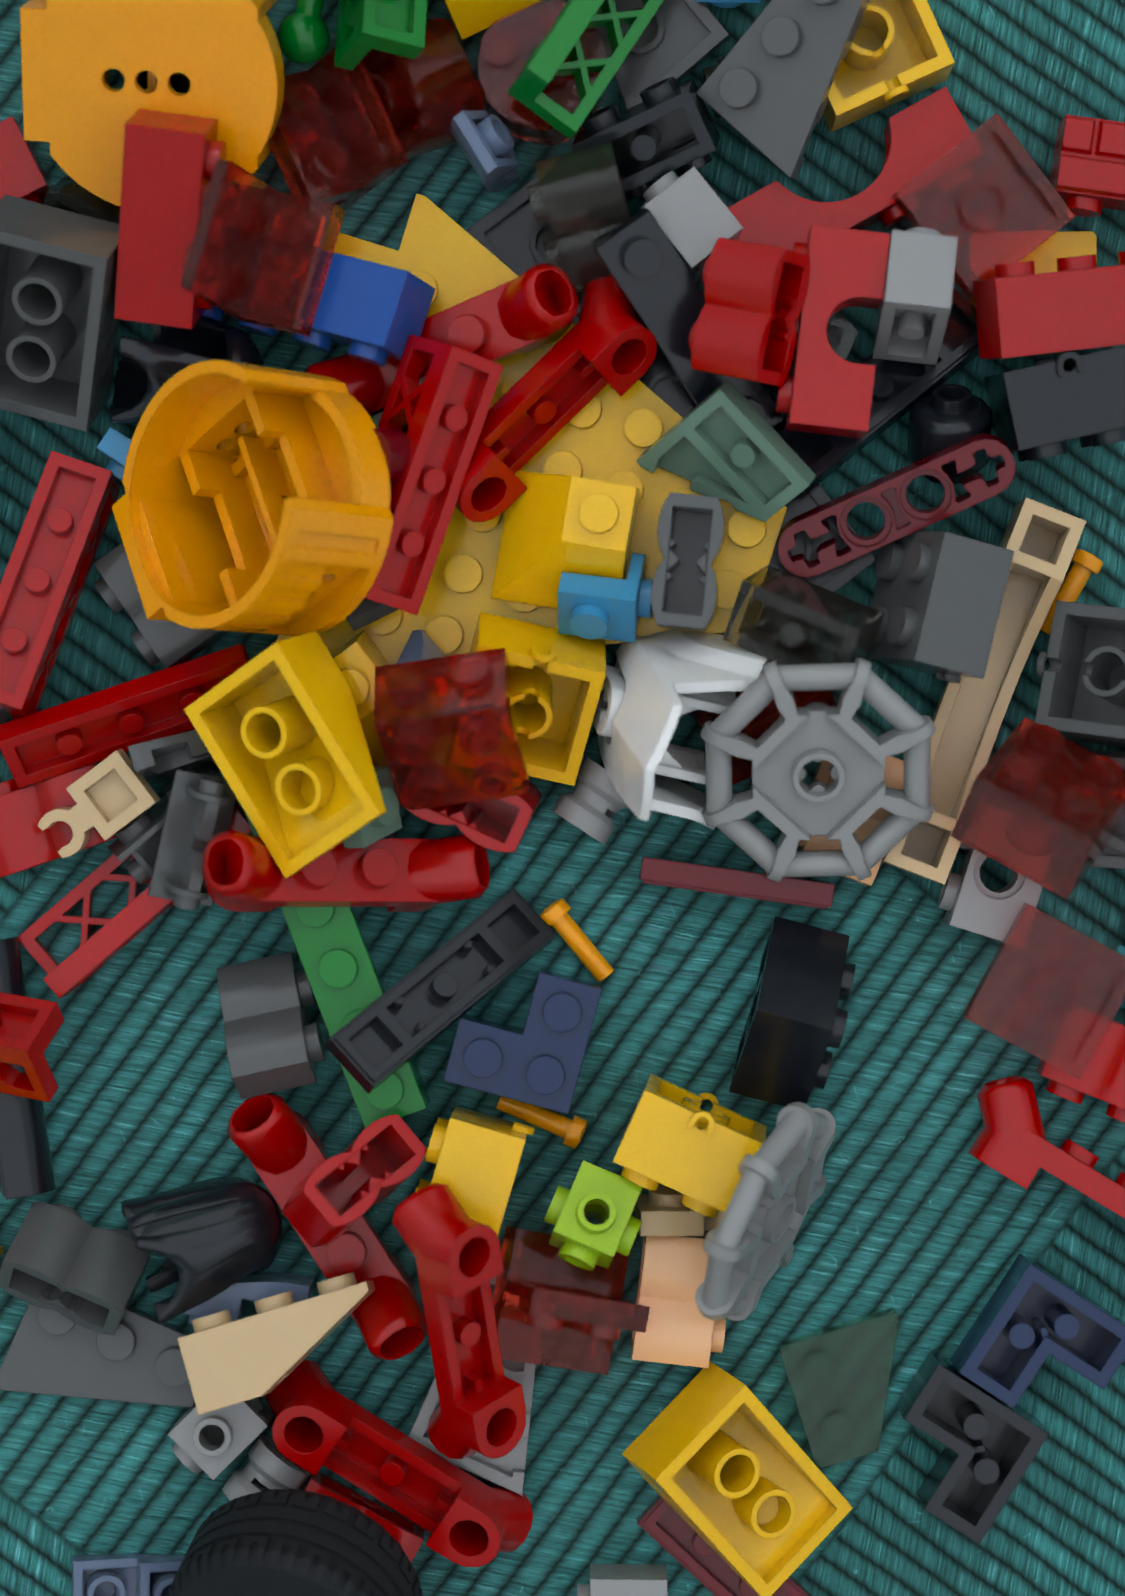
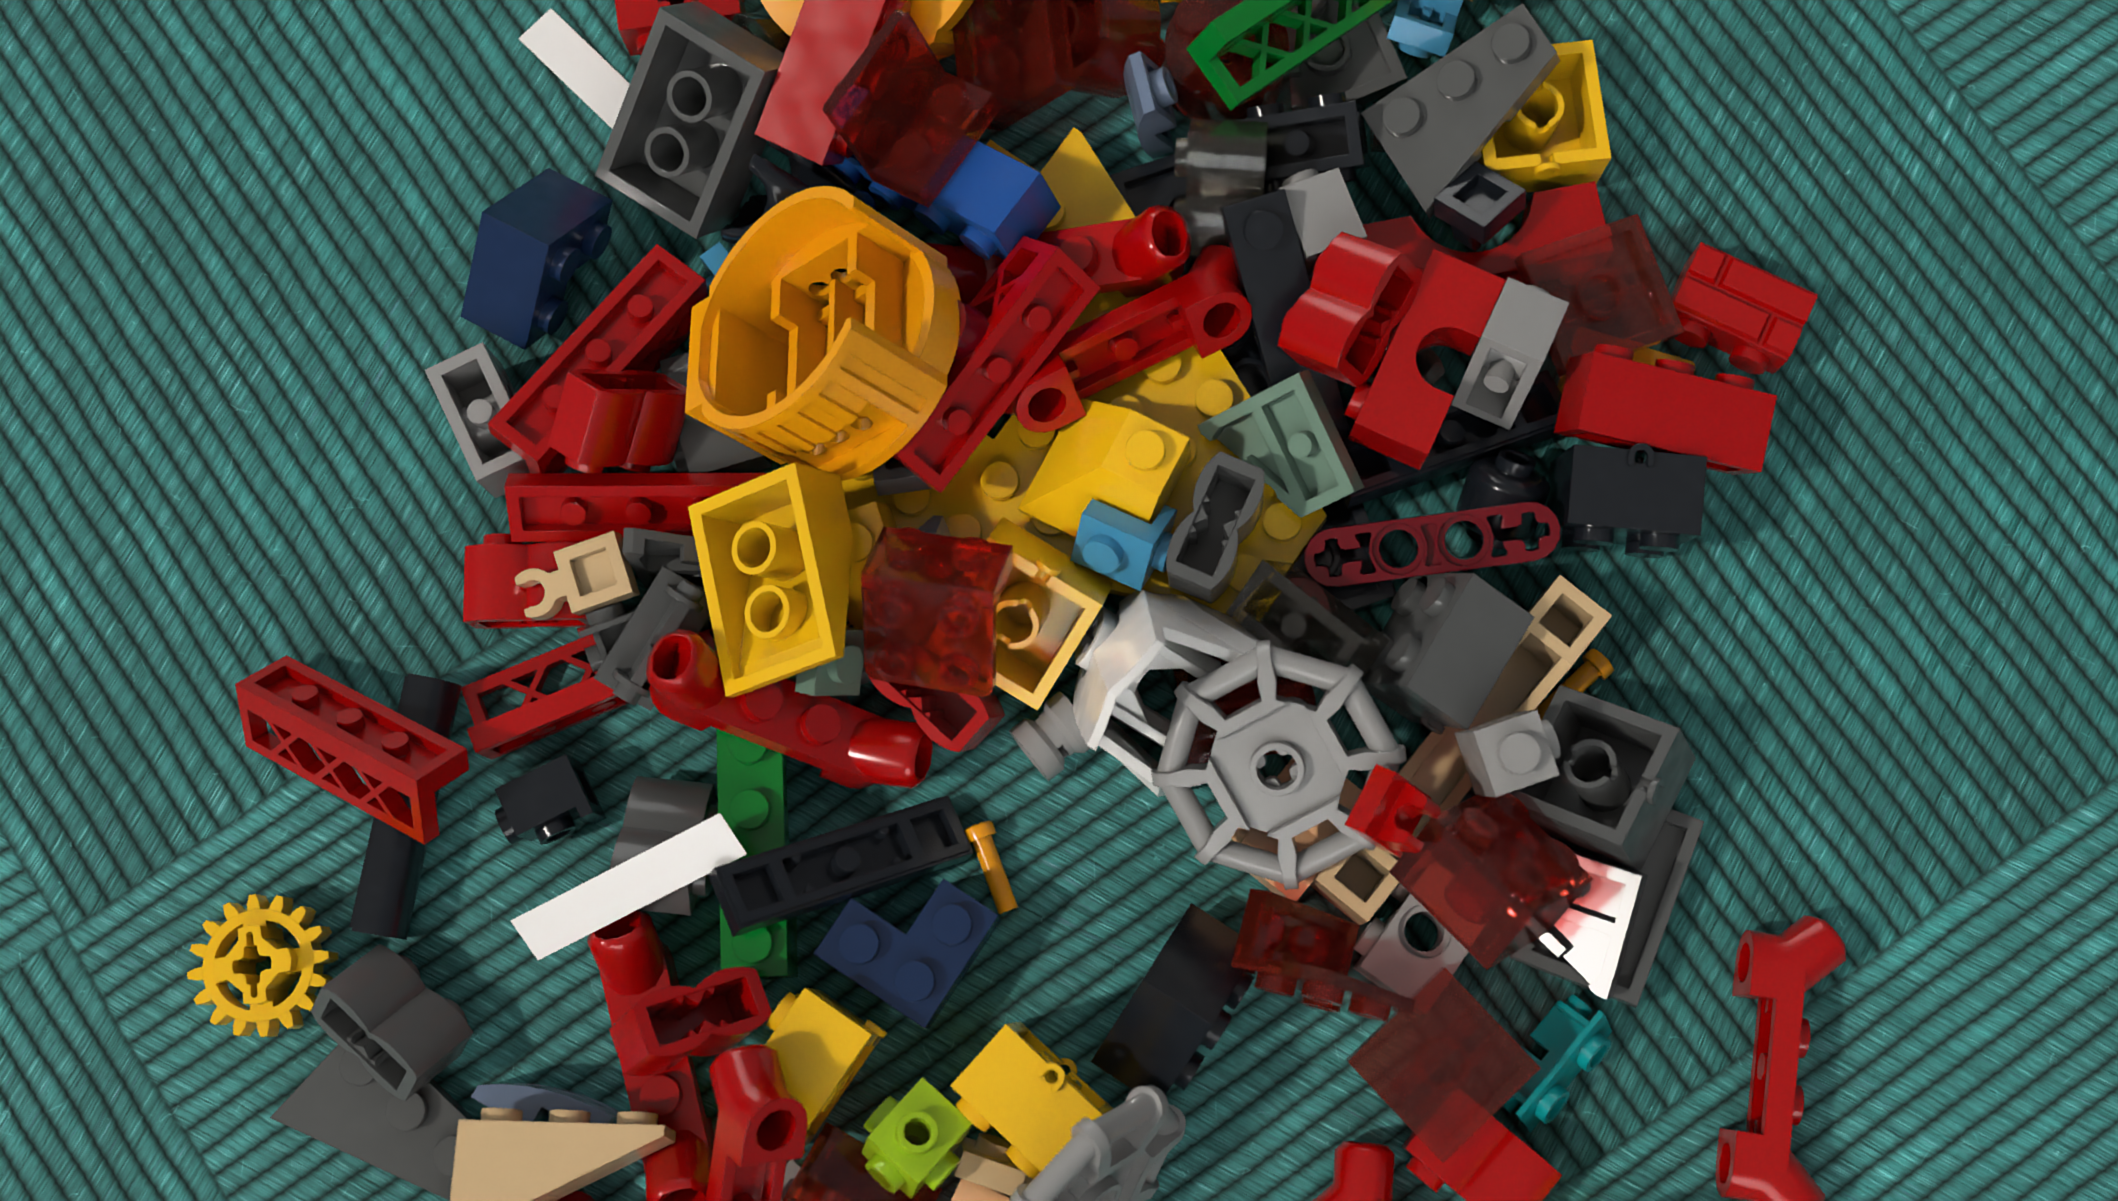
camera: 25 degrees right, 10 degrees down
black hair [121,1176,283,1323] -> none
light orange piece [496,1096,587,1149] -> none
dark red tile [639,856,835,909] -> none
none -> black brick [495,754,606,845]
none -> white sticker [511,813,747,960]
none -> red brick [548,369,687,474]
none -> clear red bracket [1231,888,1416,1022]
none -> red tile [1344,764,1441,858]
none -> black tile [1434,161,1526,251]
none -> light grey brick [1454,710,1561,797]

